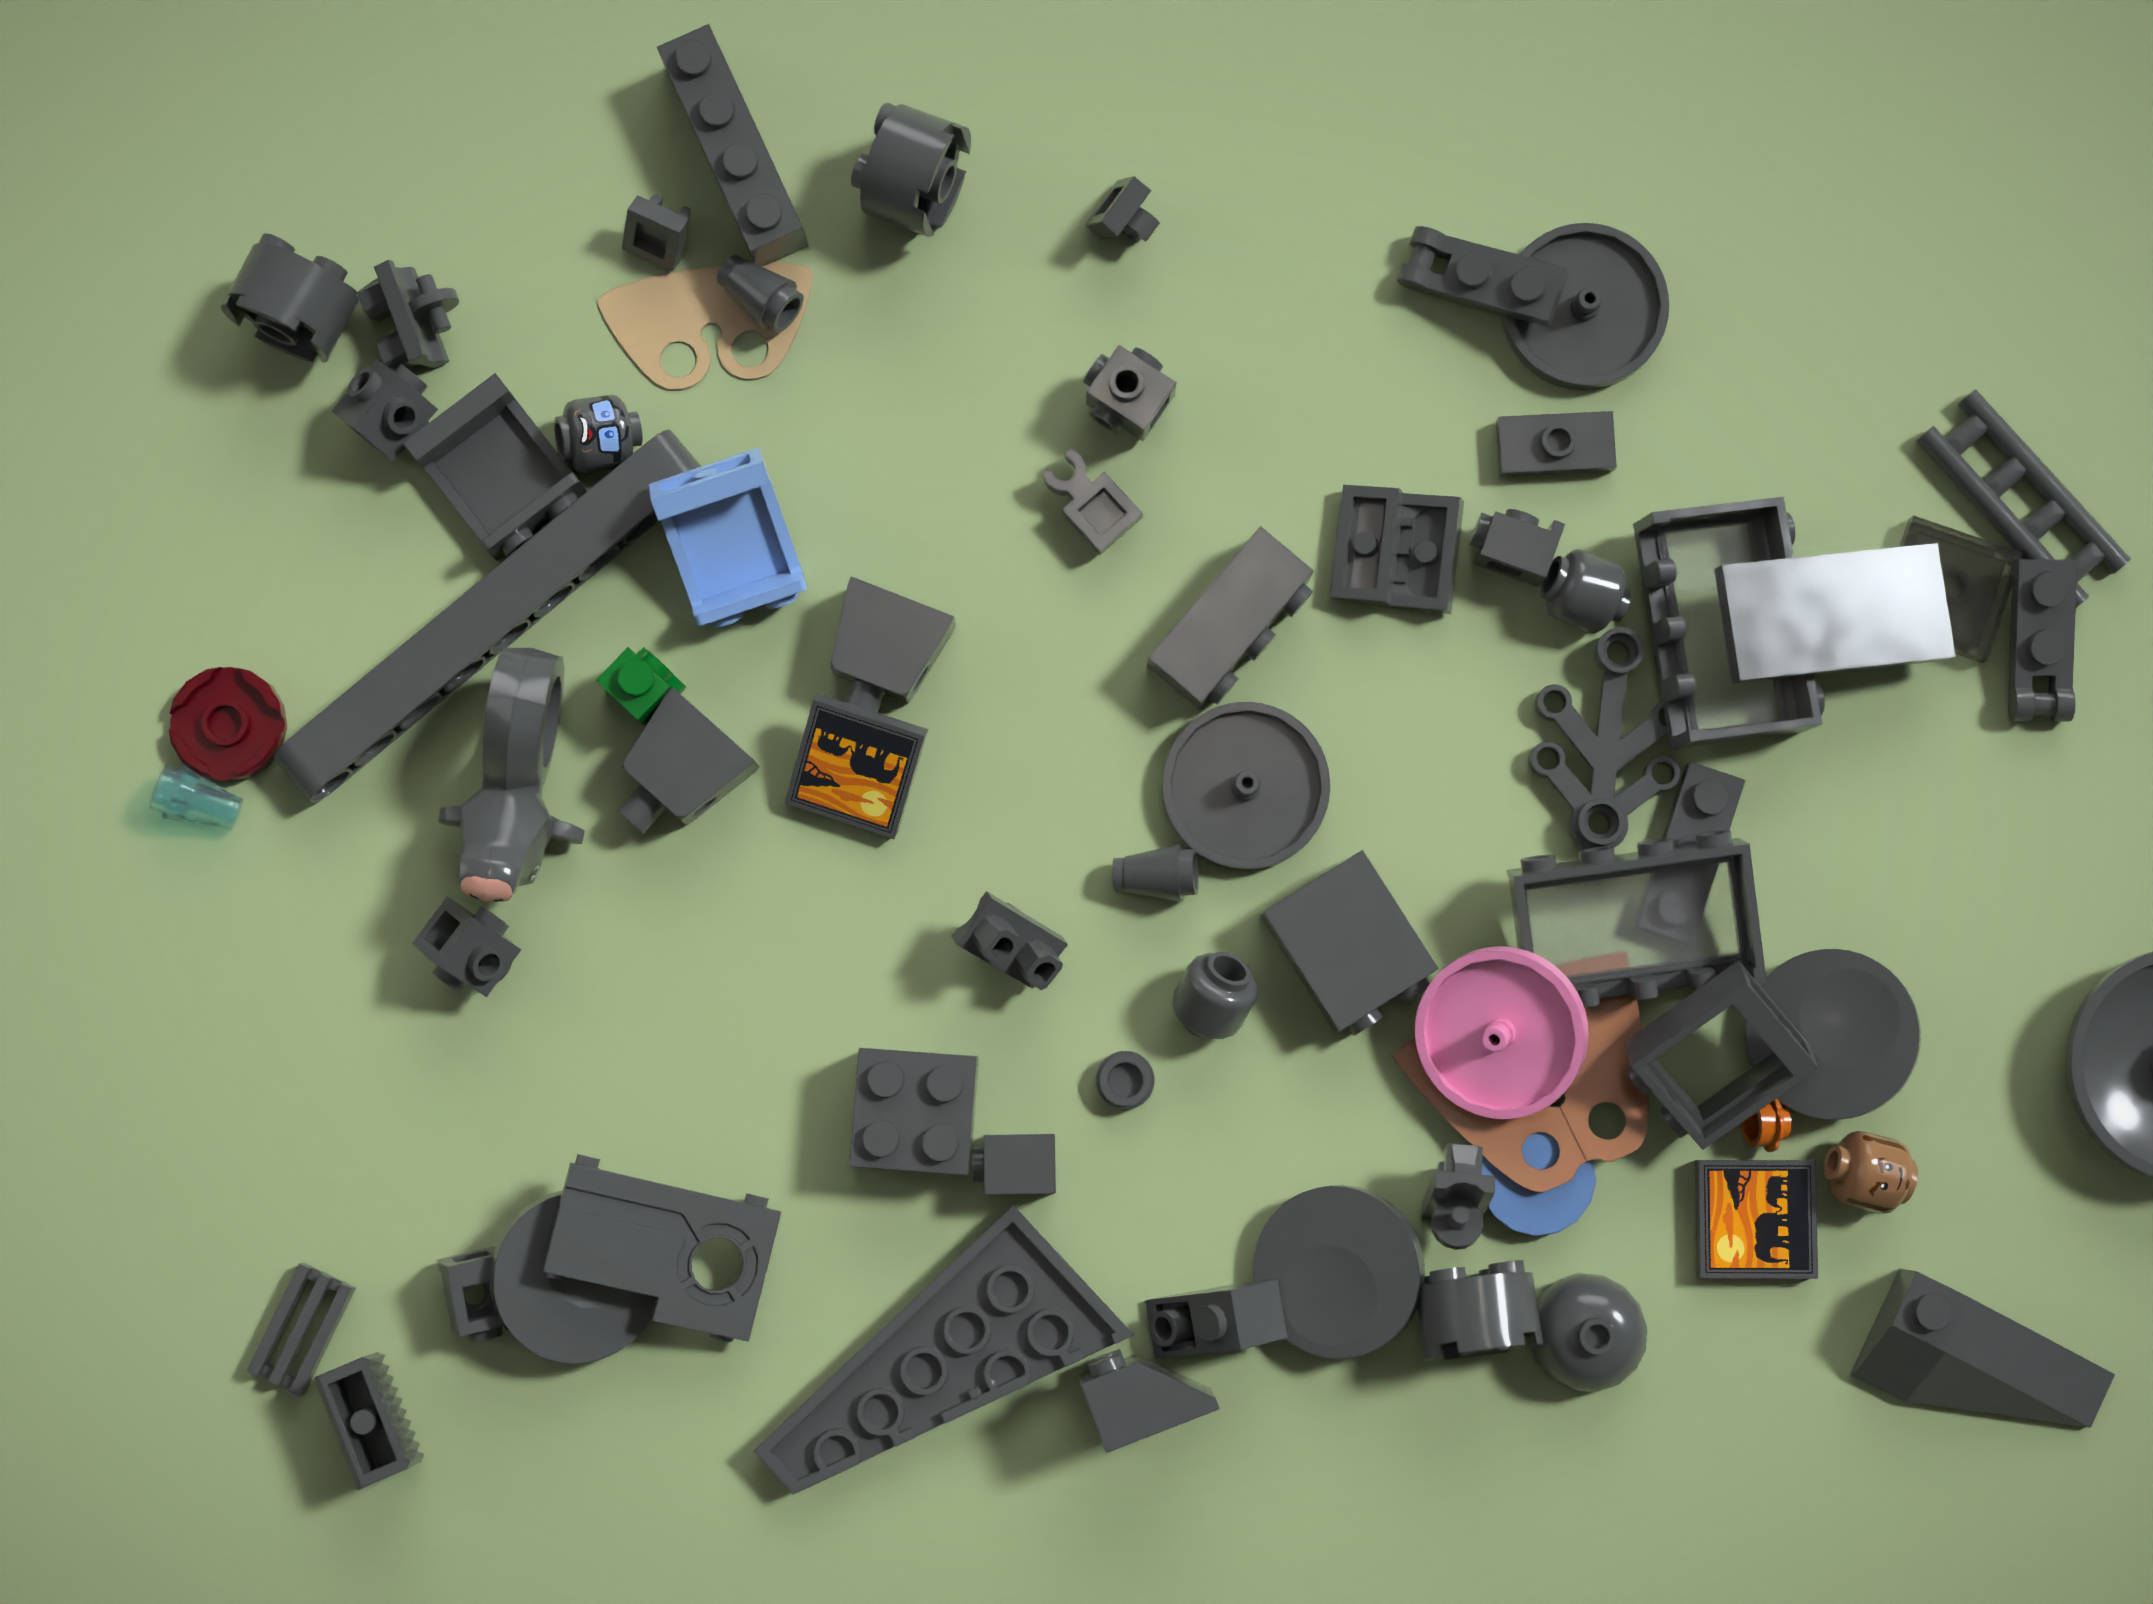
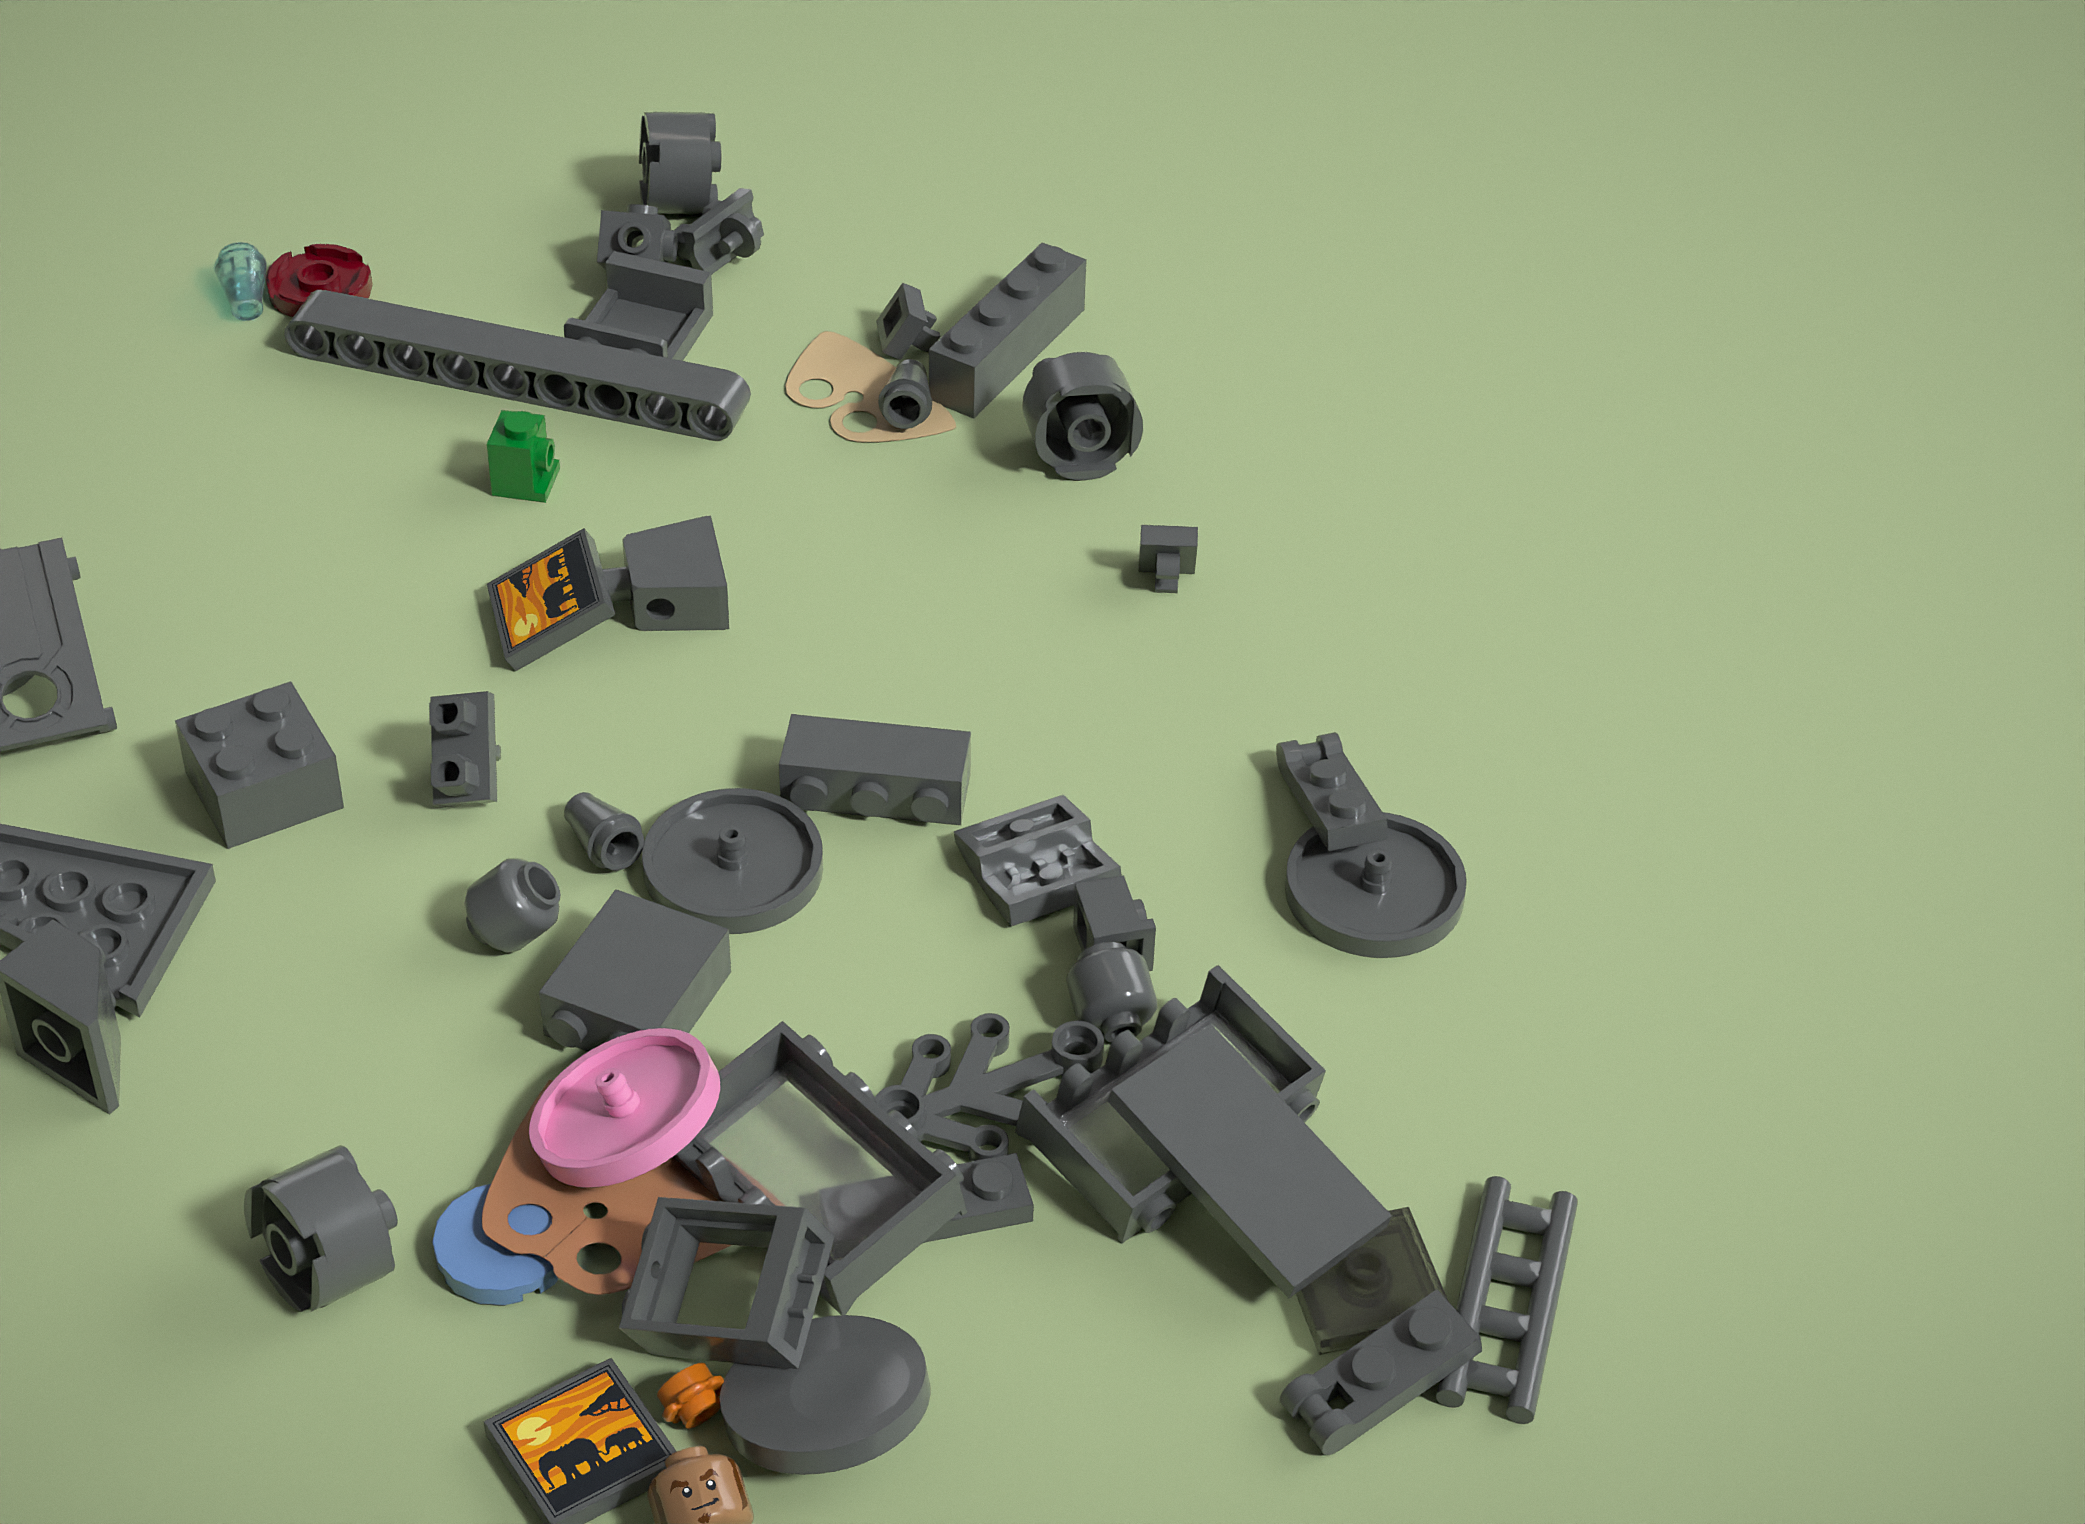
camera: 55 degrees right, 40 degrees down
dark grey brick [412,896,521,997] -> none
dark grey animal [438,648,585,902] -> none
dark grey head [554,395,643,474] -> none
dark grey torso [618,687,760,833] -> none
light blue panel [649,447,807,627] -> none
dark grey brick [973,1134,1056,1195] -> none
plate [1043,449,1143,555] -> none
dark grey brick [1083,345,1177,442] -> none
dark grey tile [1096,1051,1155,1110] -> none
dark grey slope [1145,1279,1288,1359] -> none
dark grey piece [1253,1185,1425,1359] -> none
dark grey hips [1422,1144,1495,1250] -> none
dark grey plate [1496,411,1617,477] -> none
dark grey cylinder [1530,1273,1647,1392] -> none

